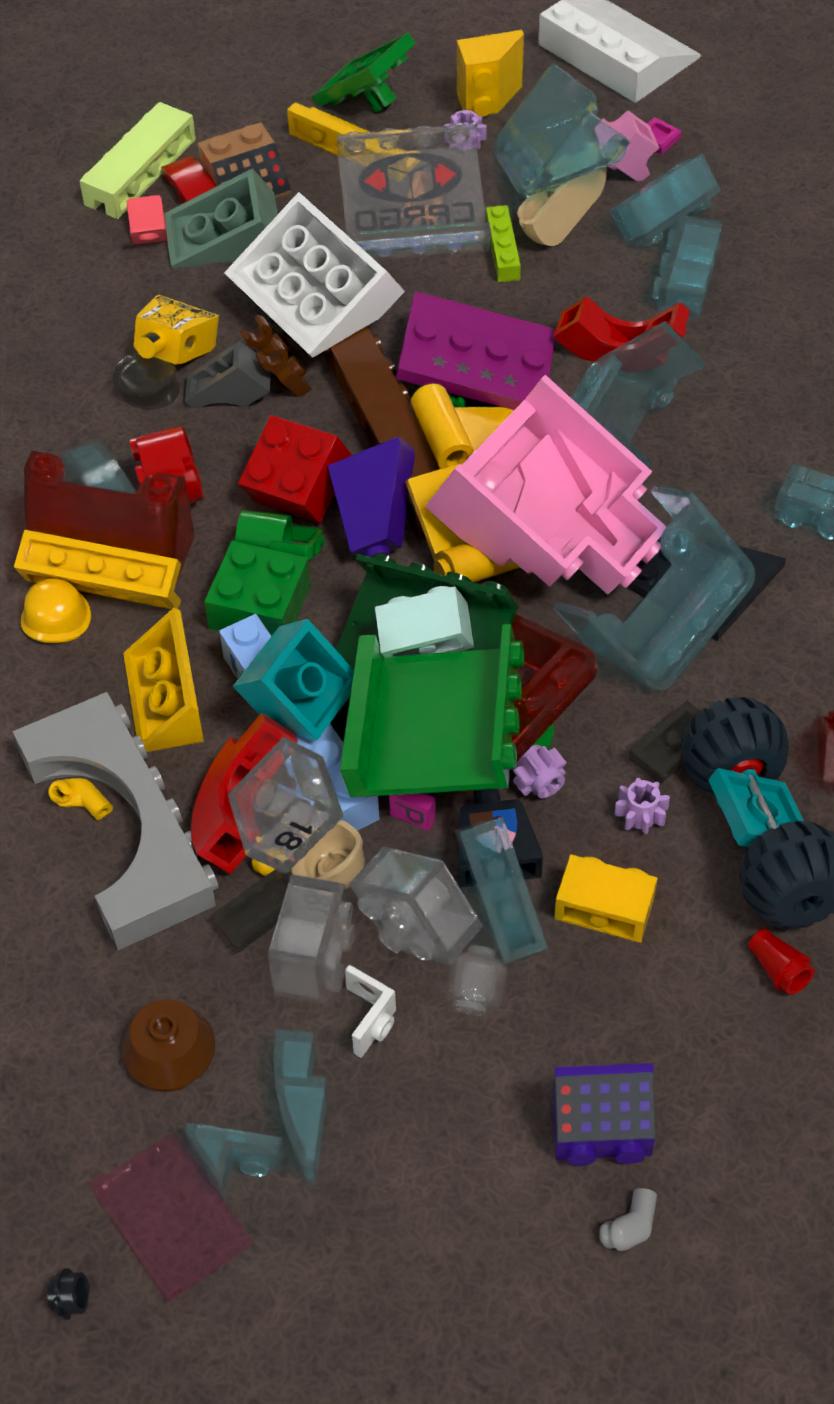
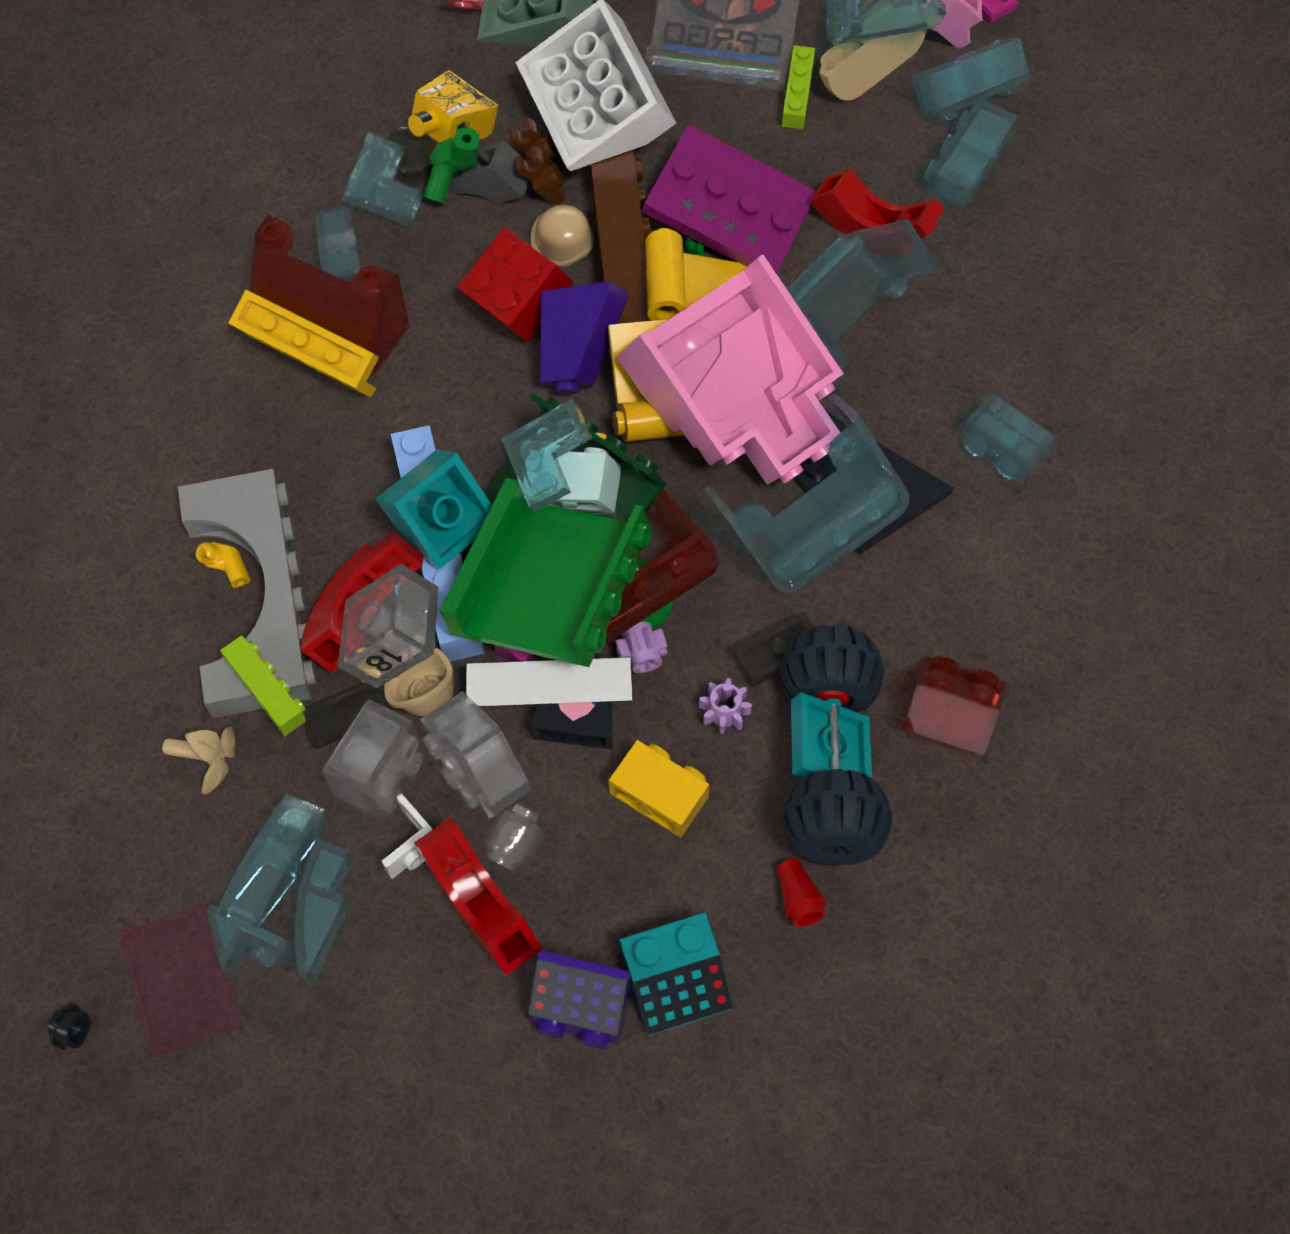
camera: 15 degrees right, 10 degrees up
yellow helmet [21,578,91,643] -> none
reddish brown cone [122,999,215,1092] -> none
yellow slope [123,608,204,752] -> none
red brick [129,426,204,514] -> none
green brick [204,541,311,636] -> none
green piece [235,510,325,560] -> none
clear light blue brick [455,815,548,964] -> none
light grey arm [599,1188,657,1251] -> none
none -> tan plant [162,726,236,795]
none -> clear light blue slope [217,794,325,930]
none -> lime piece [220,635,306,737]
none -> clear light blue plate [341,132,423,228]
none -> red arch [414,817,543,976]
none -> green arm [423,127,479,204]
none -> white sticker [466,658,632,707]
none -> clear light blue plate [501,399,592,512]
none -> tan helmet [531,205,595,267]
none -> slope [619,913,733,1037]

